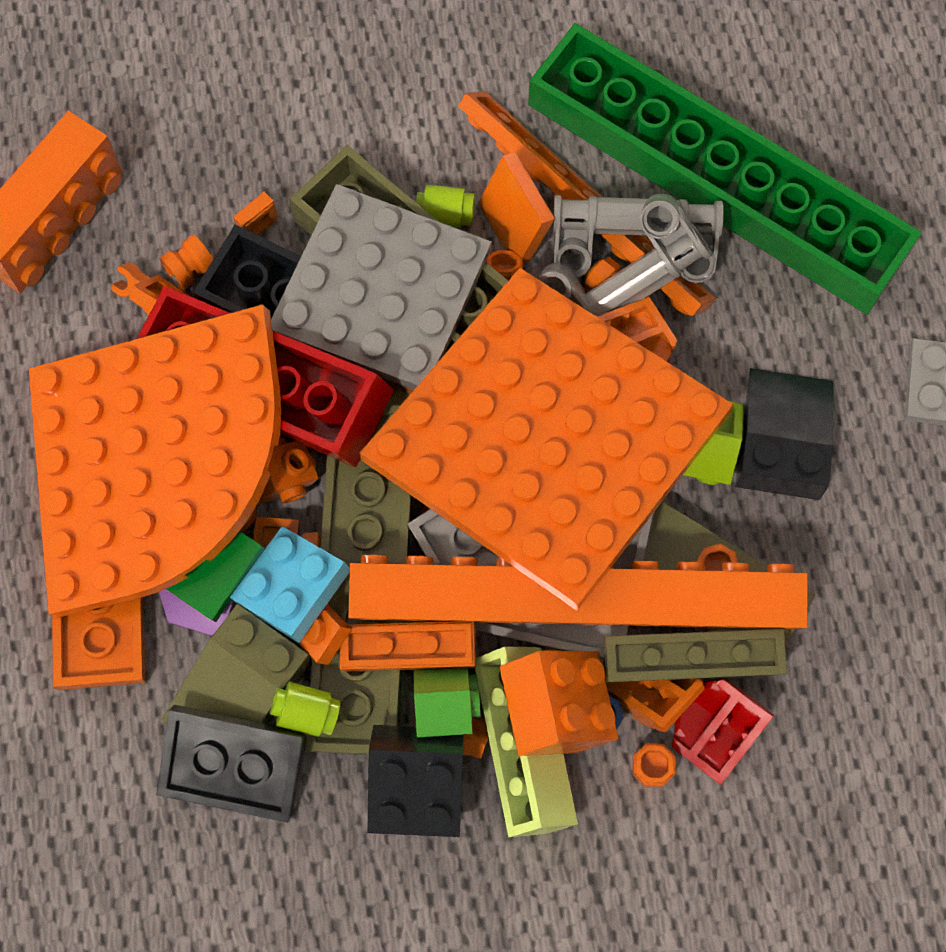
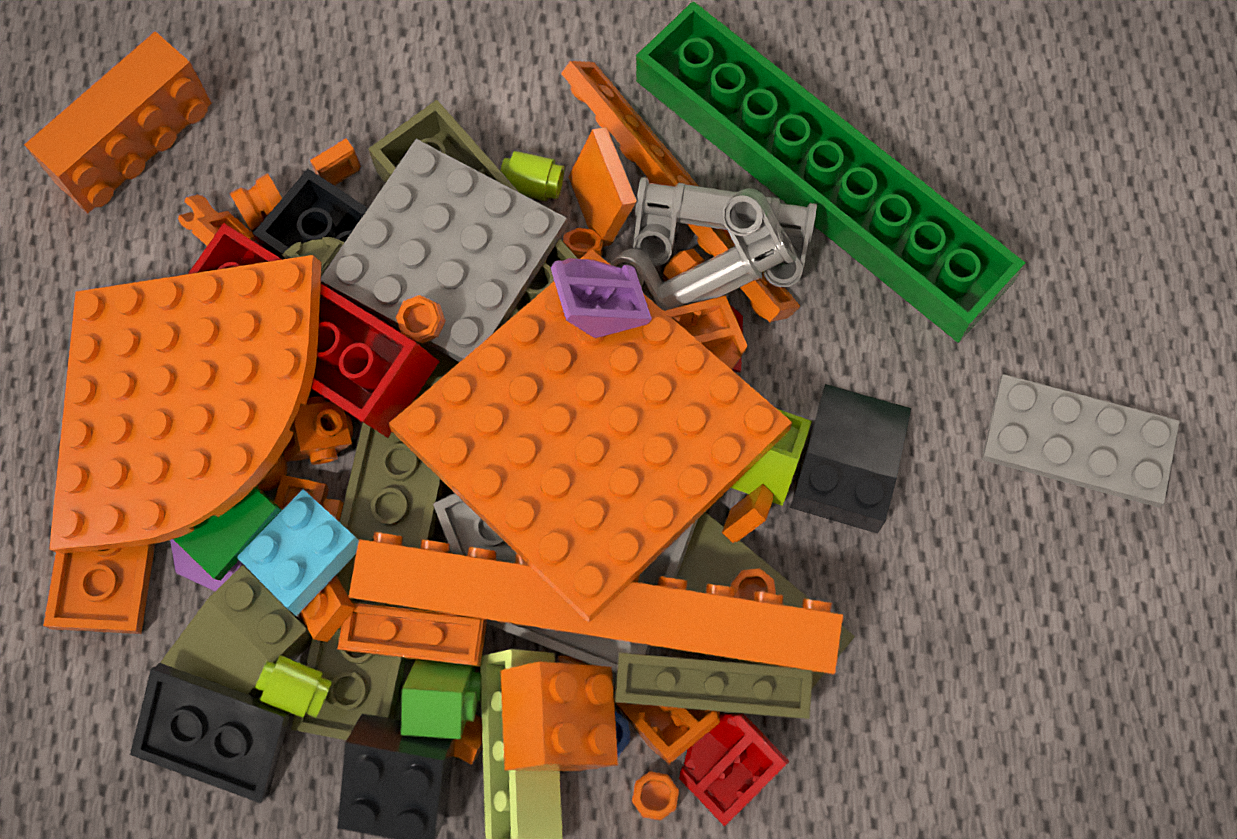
camera: 10 degrees right, 0 degrees up
none -> olive tile [282,237,344,276]
none -> orange tile [396,295,446,343]
none -> medium lavender slope [551,258,652,338]
none -> orange tile [721,484,774,543]

